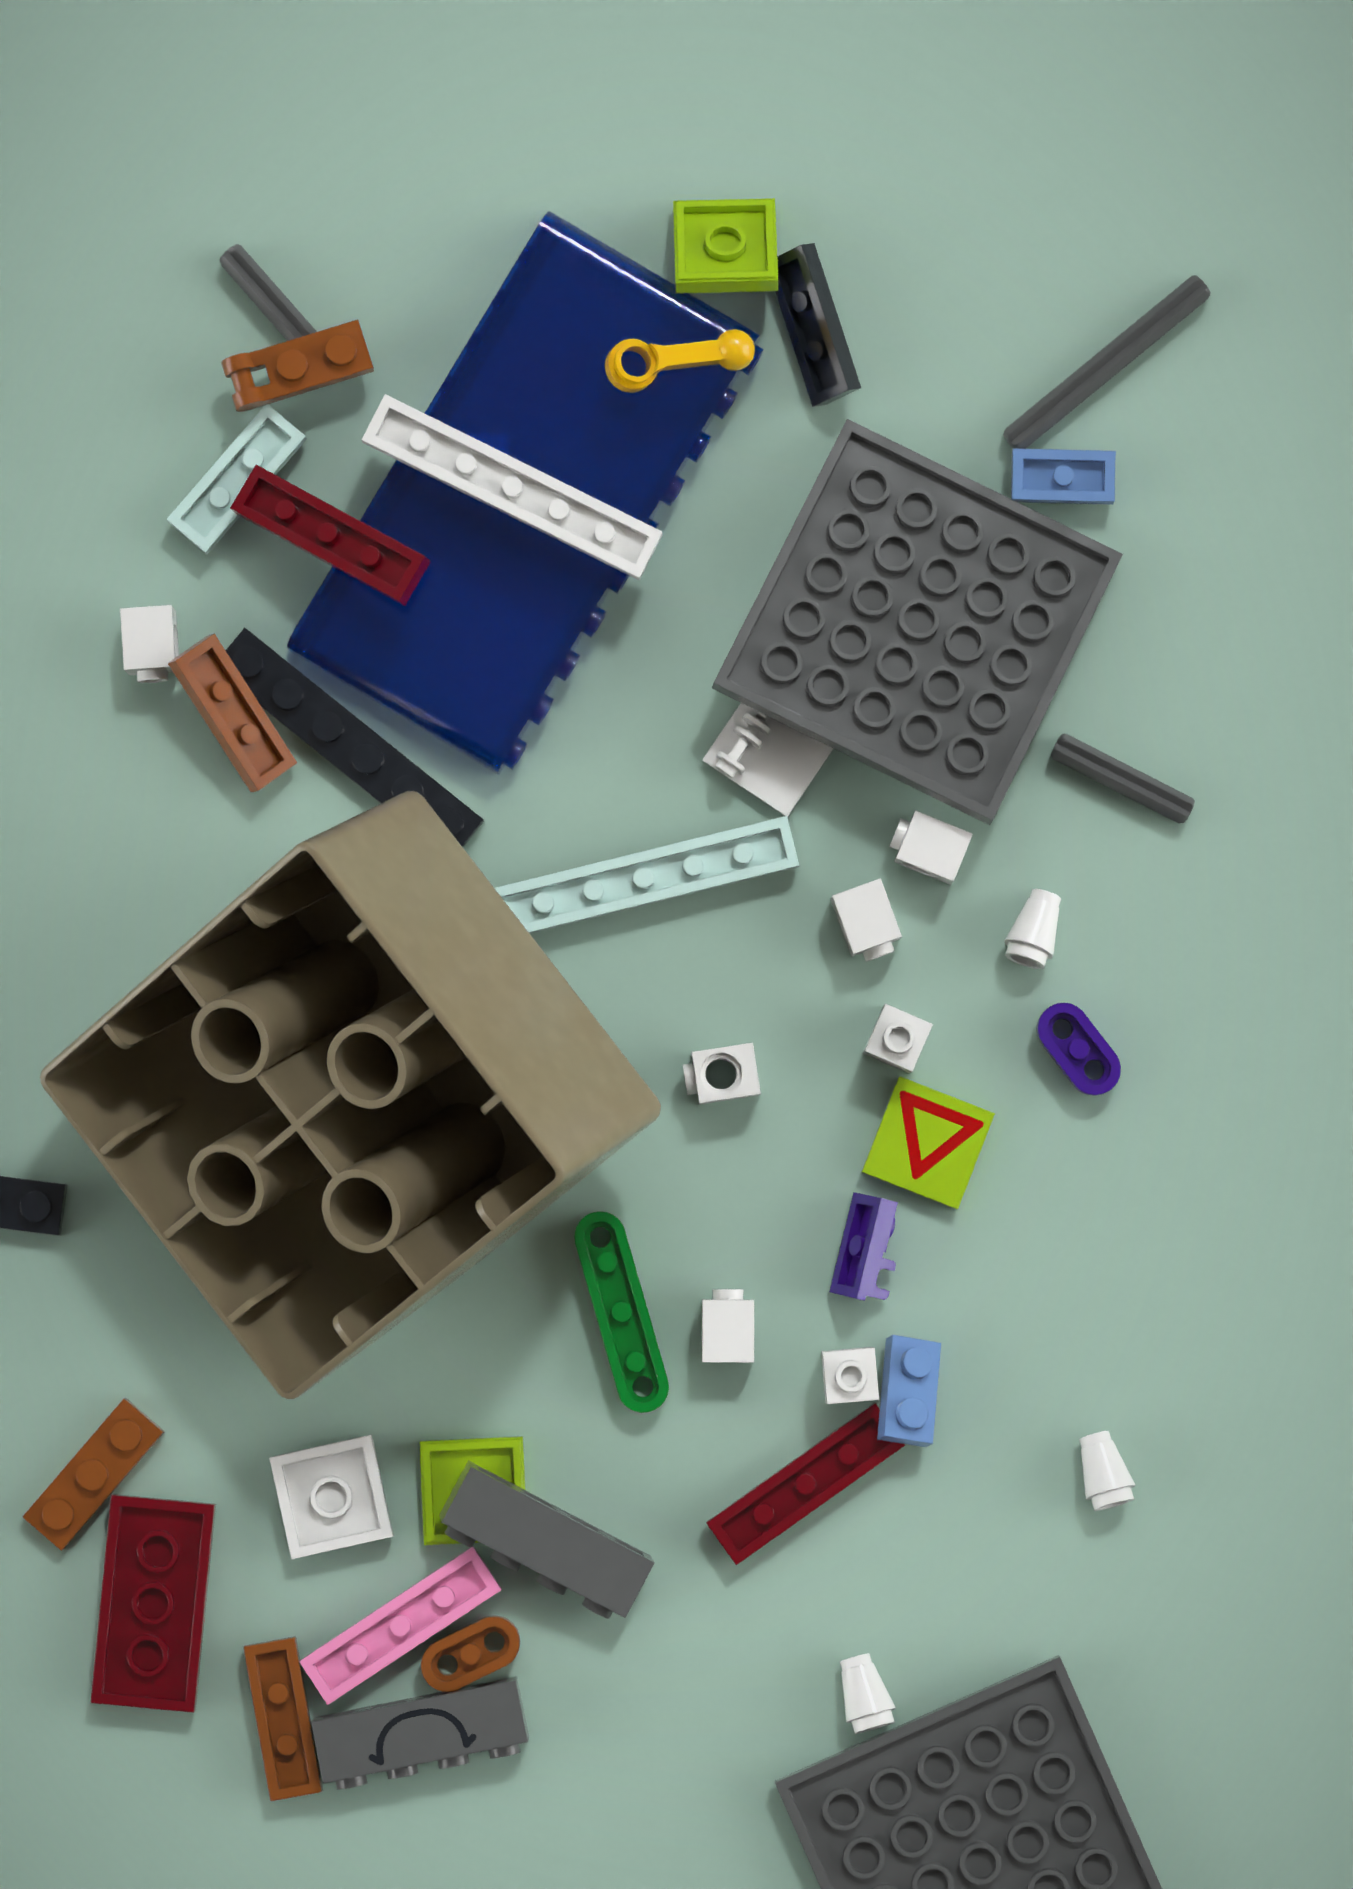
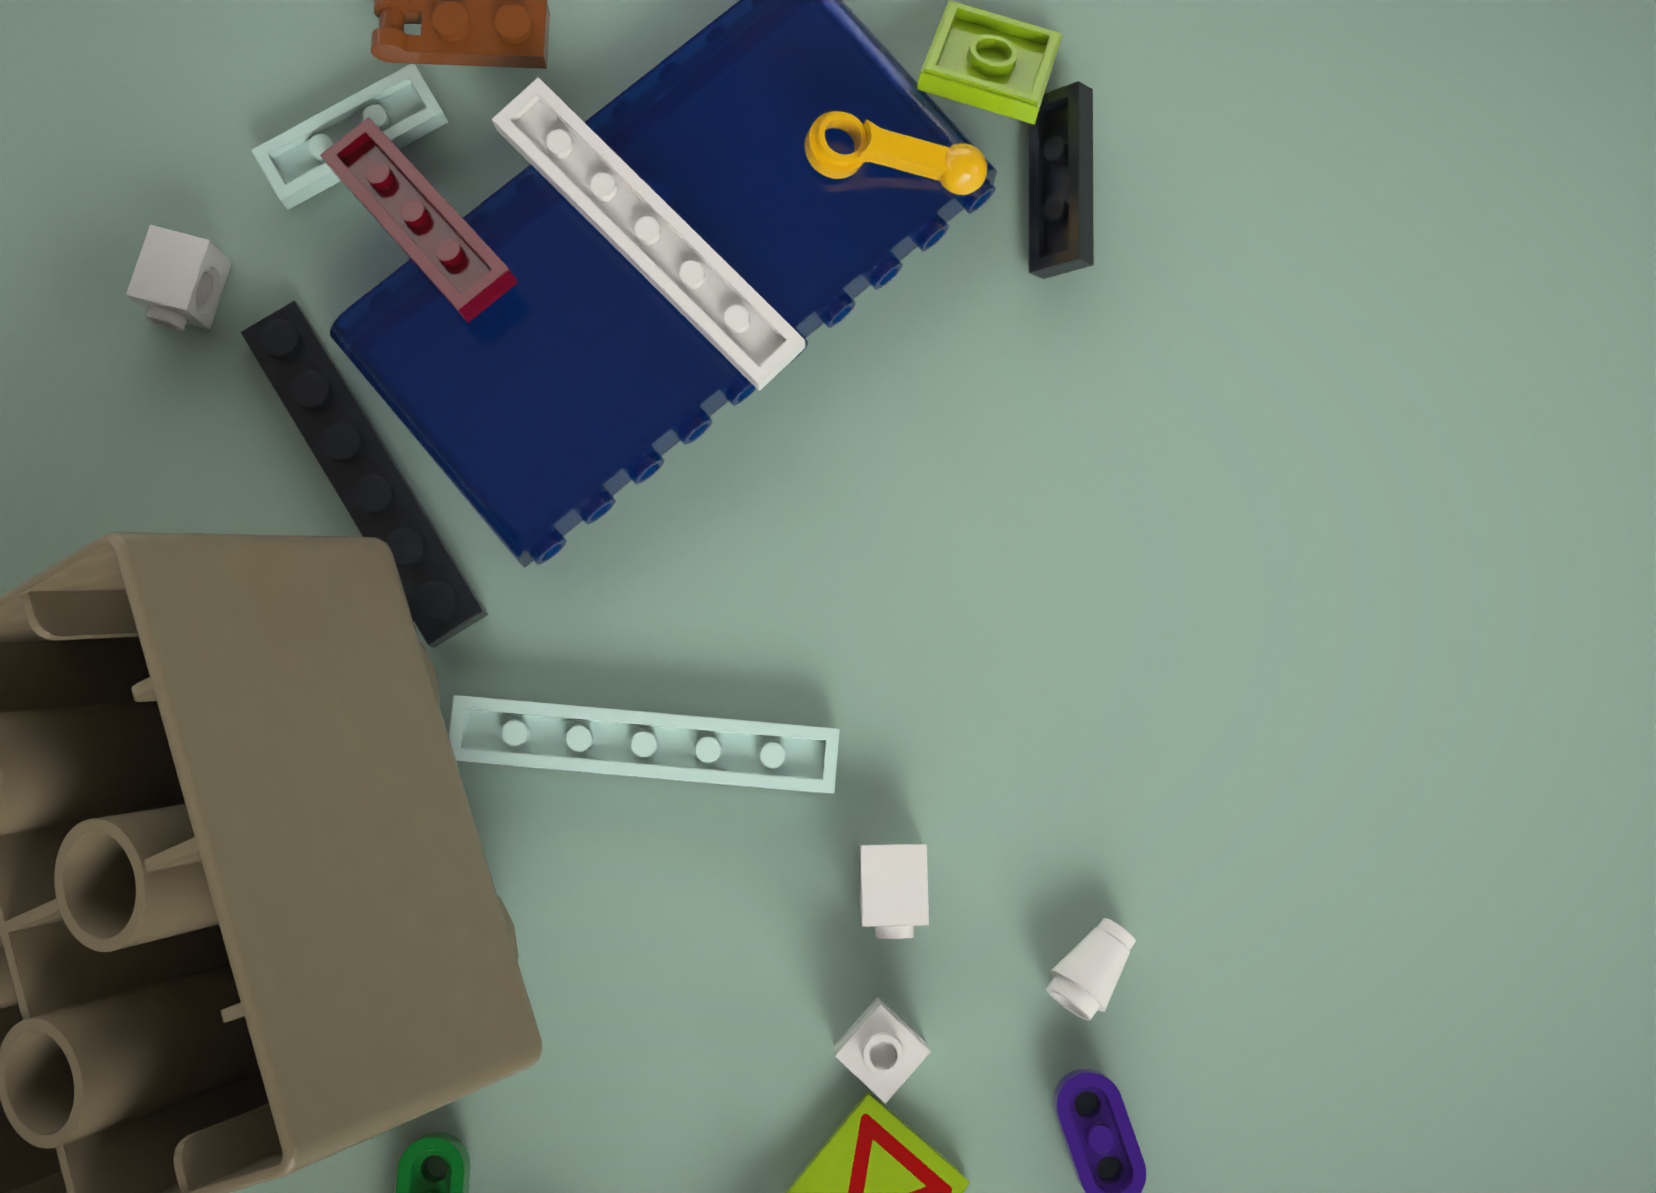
camera: 20 degrees right, 5 degrees down
dark orange plate [168,633,297,792] -> none
white brick [683,1043,761,1105] -> none
white hinge [702,703,834,817] -> none
dark grey plate [712,419,1123,825] -> none
white brick [889,811,973,885] -> none
dark grey axle [1003,275,1211,449] -> none
medium blue plate [1011,448,1116,505] -> none
dark grey axle [1051,734,1195,823] -> none

